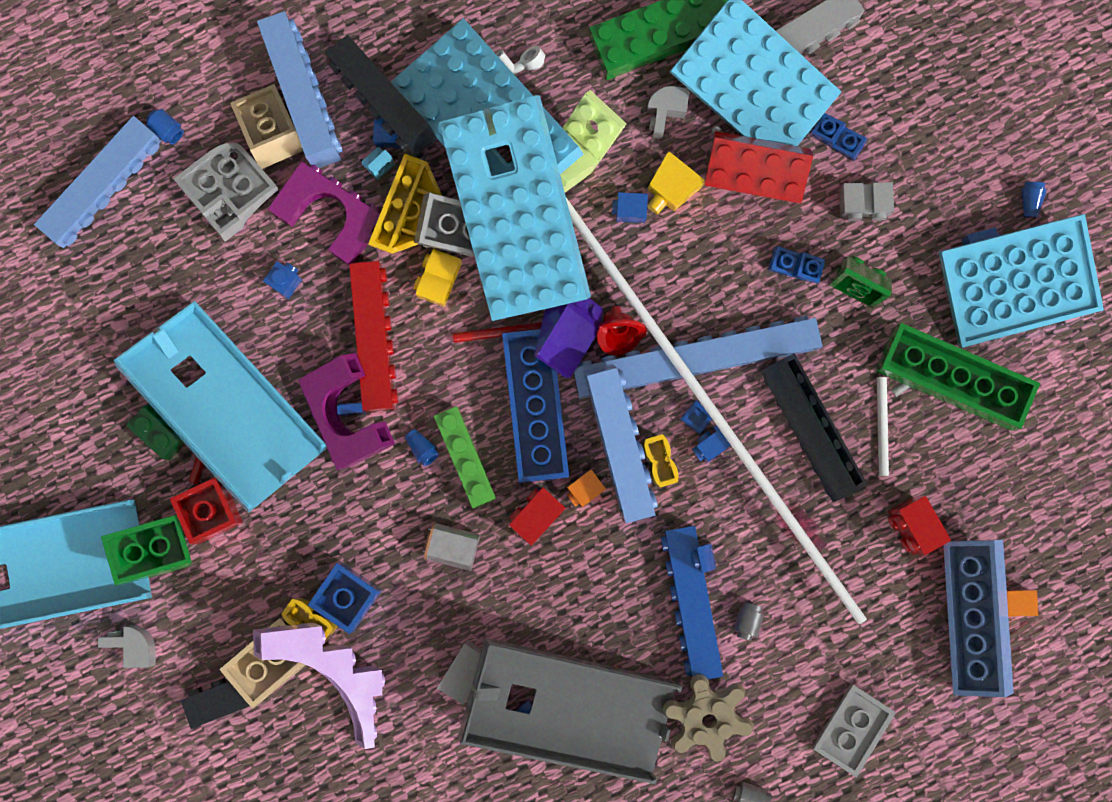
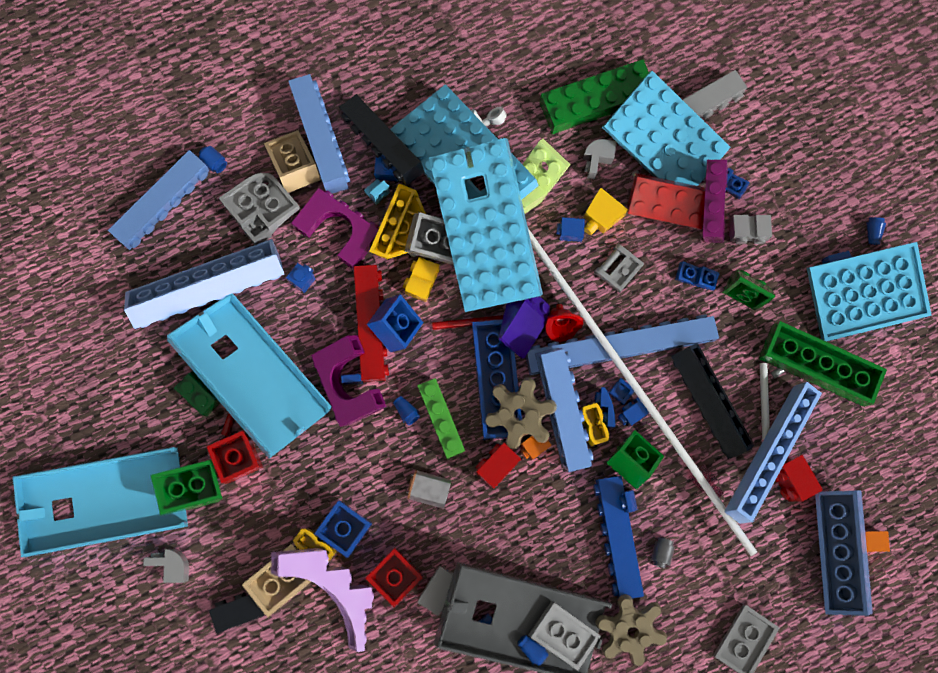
camera: 10 degrees left, 5 degrees down
none -> light blue brick [124,239,284,329]
none -> red brick [366,547,423,607]
none -> blue brick [367,294,424,353]
none -> dark tan plate [485,377,557,449]
none -> blue cone [517,635,548,666]
none -> light grey plate [529,601,601,670]
none -> light grey plate [594,244,644,293]
none -> blue slope [595,387,615,428]
none -> green brick [607,430,664,490]
none -> magenta arch [703,160,728,243]
none -> light blue brick [724,382,822,524]

